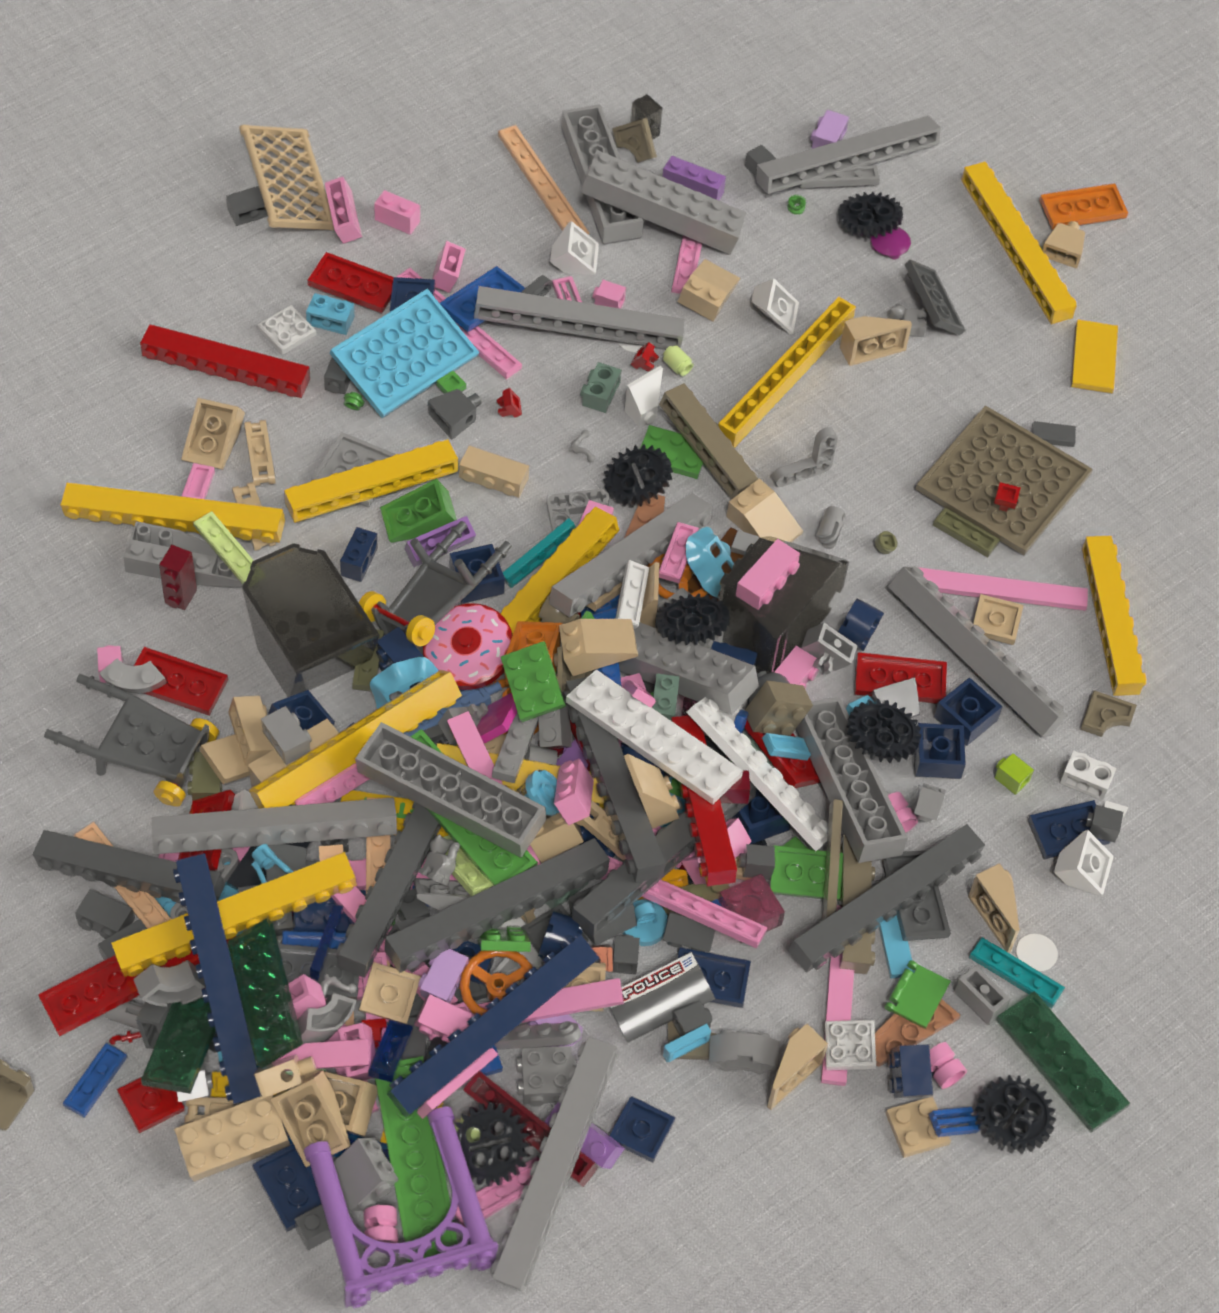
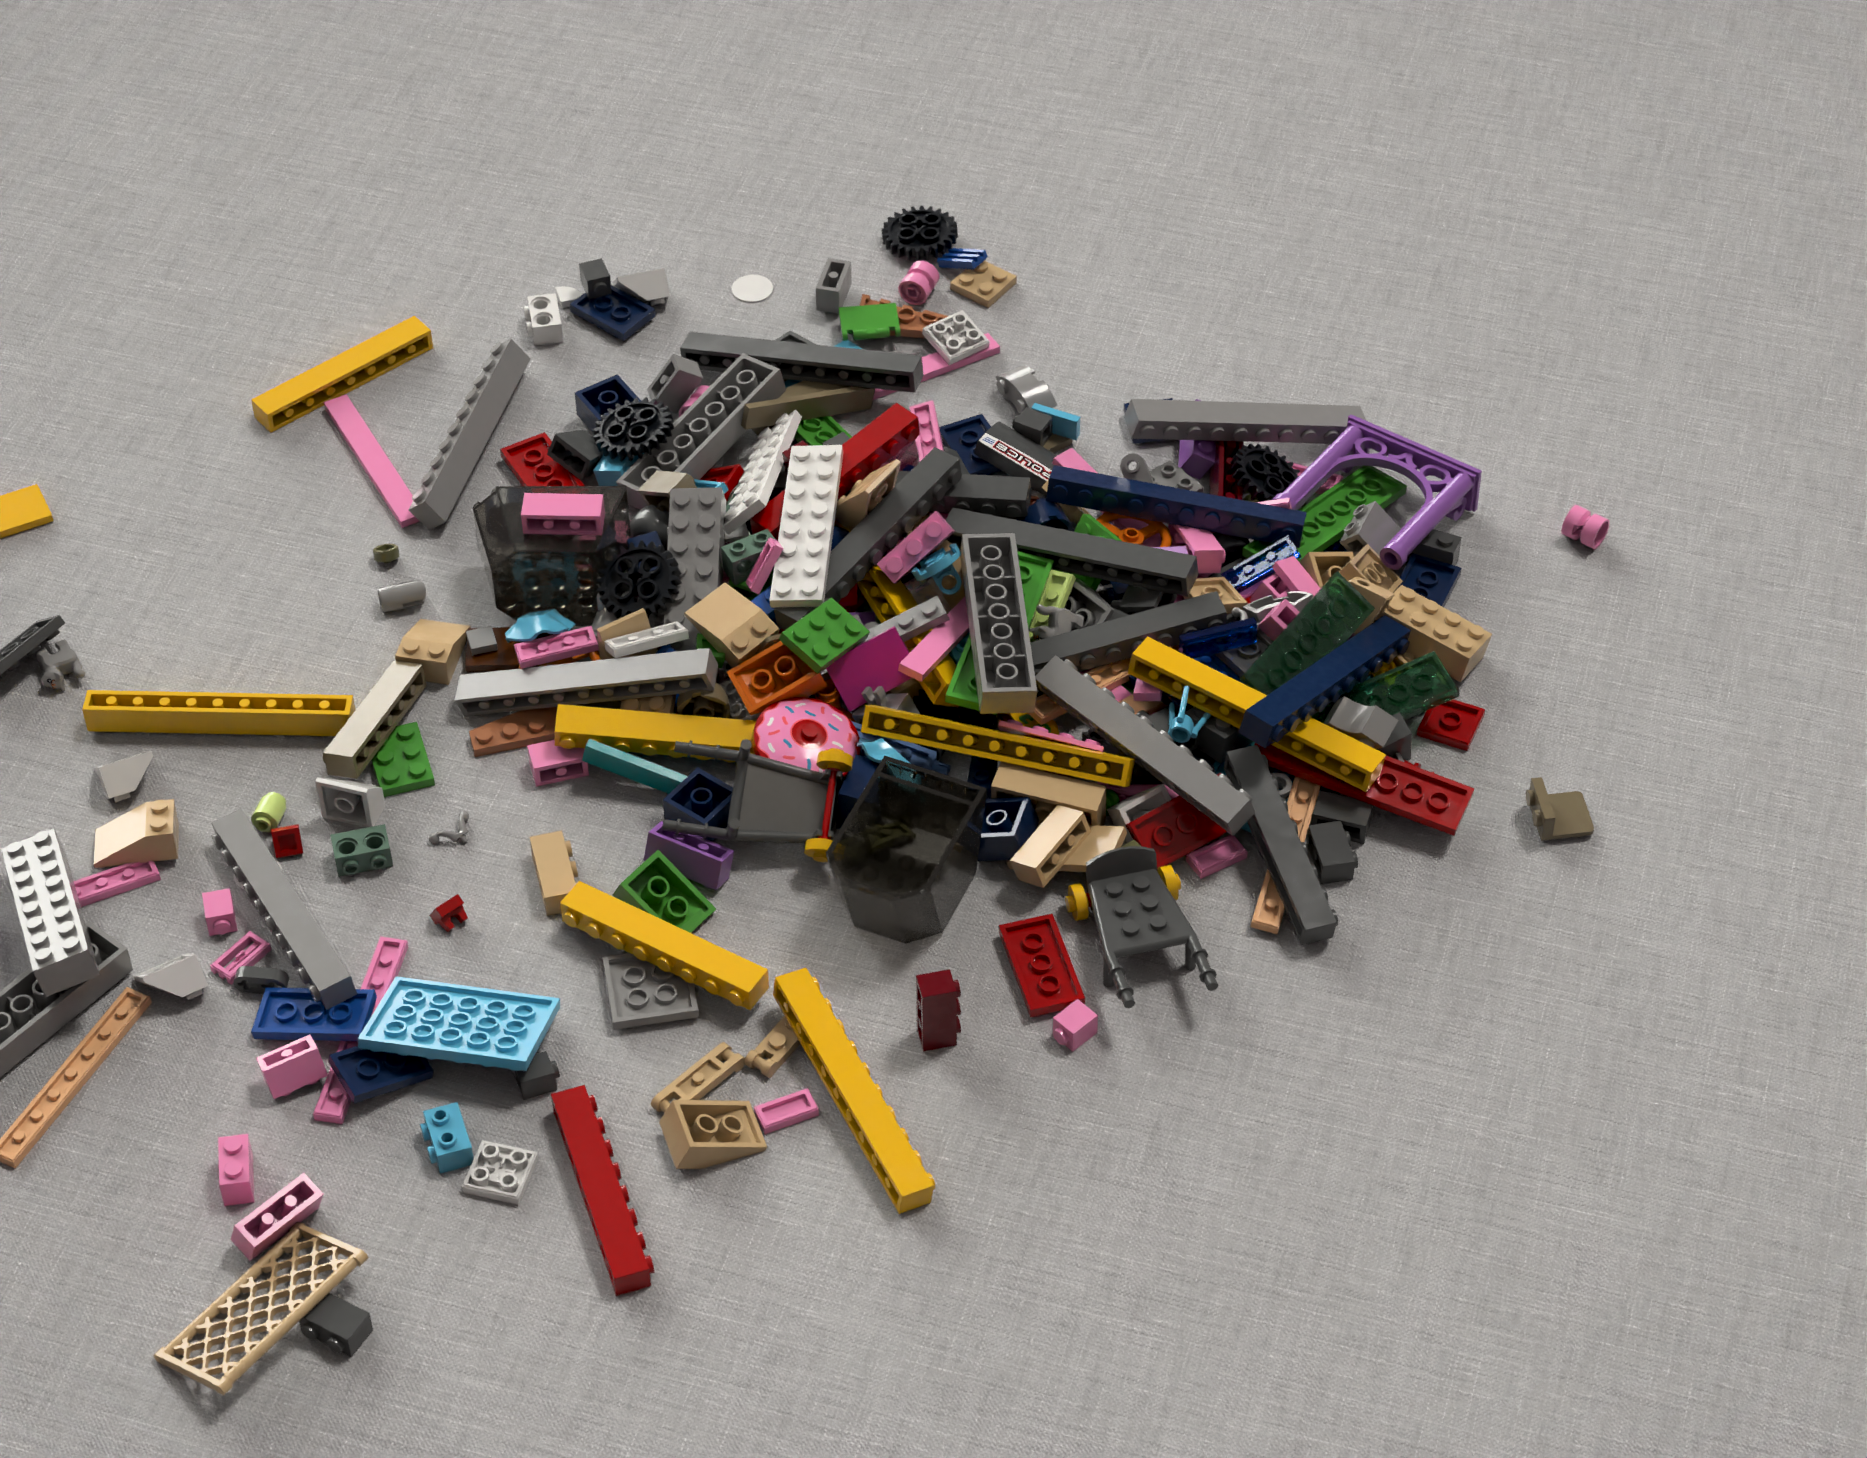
camera: 120 degrees left, 10 degrees down
blue tile [63,1043,127,1118] -> none
light grey brick [99,659,167,693] -> none
light grey wedge [123,521,261,587] -> none
yellowish green tile [193,511,264,588] -> none
light grey brick [261,706,312,765] -> none
red plate [307,252,393,313] -> none
dark blue brick [340,527,378,582] -> none
bright green plate [344,392,365,411] -> none
bright pink wheel [364,1205,398,1252] -> none
dark grey torso [428,389,482,440] -> none
bright green plate [437,371,466,394] -> none
light grey beam [547,489,609,531] -> none
black gear [603,444,673,507] -> none
tan slope [767,1024,828,1110] -> none
light grey beam [772,427,838,487] -> none
tan slope [840,316,912,366] -> none
dark blue brick [887,1044,933,1099] -> none
dark tan plate [916,405,1093,555] -> none
olive tile [933,507,1000,558] -> none
dark blue brick [934,677,1003,746] -> none
tan slope [968,863,1020,953] -> none
teal tile [969,937,1065,1008] -> none
tan plate [973,594,1024,645] -> none
red tile [994,482,1021,512] -> none
lime brick [995,753,1034,795] -> none
clear green plate [996,991,1130,1133] -> none
dark grey tile [1032,421,1076,447] -> none
dark tan tile [1080,690,1137,737] -> none

